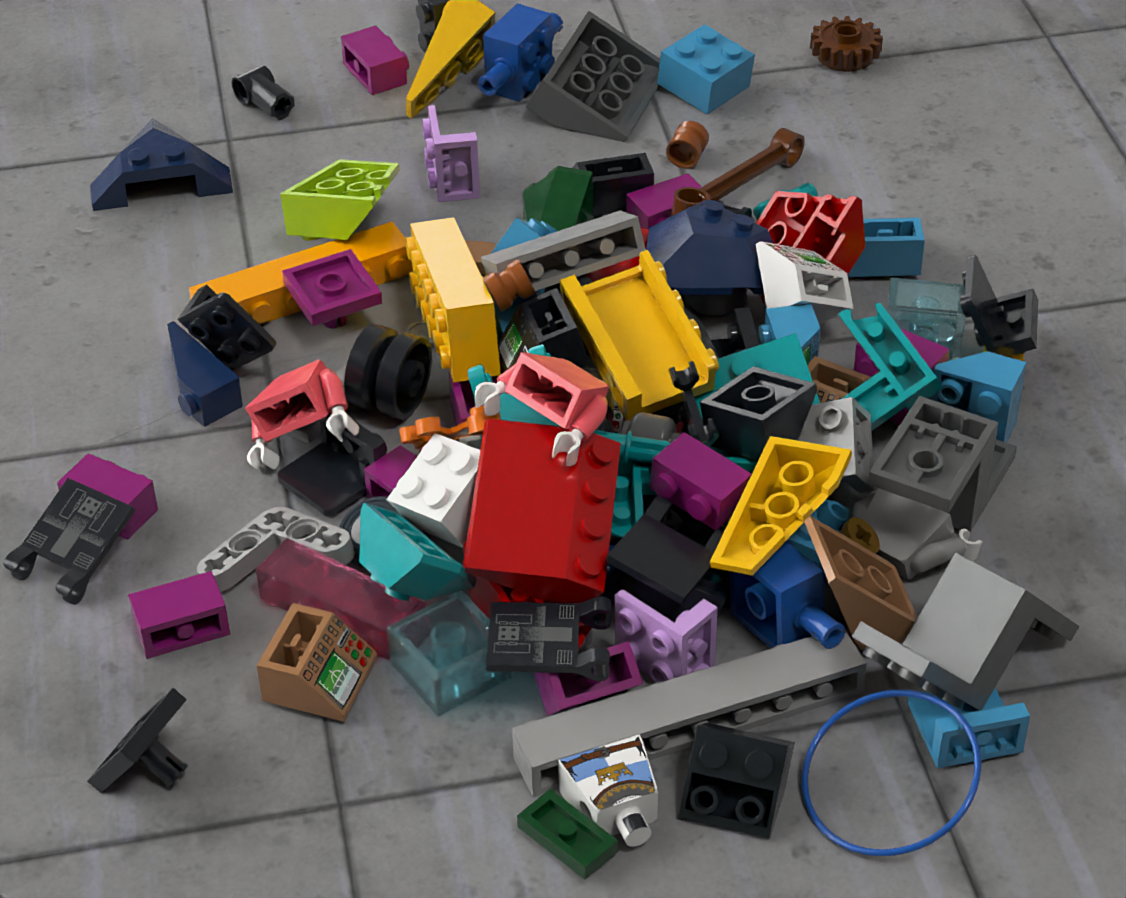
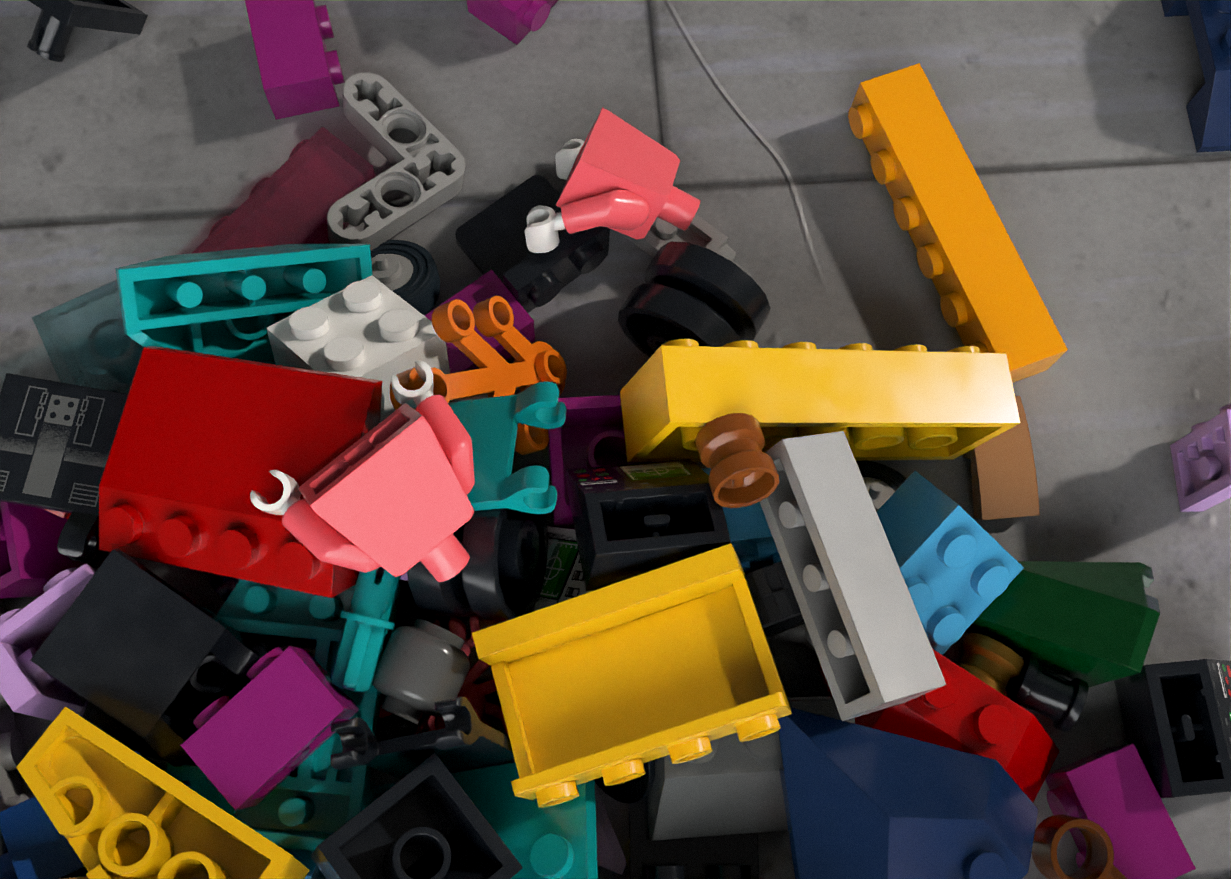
camera: 90 degrees right, 30 degrees up
dark blue slope [167,321,243,427] -> none
black bracket [177,284,277,371] -> none
medium nougat slope [257,603,378,722] -> none
lime wedge [280,159,400,241] -> none
magenta tile [282,249,382,329] -> none

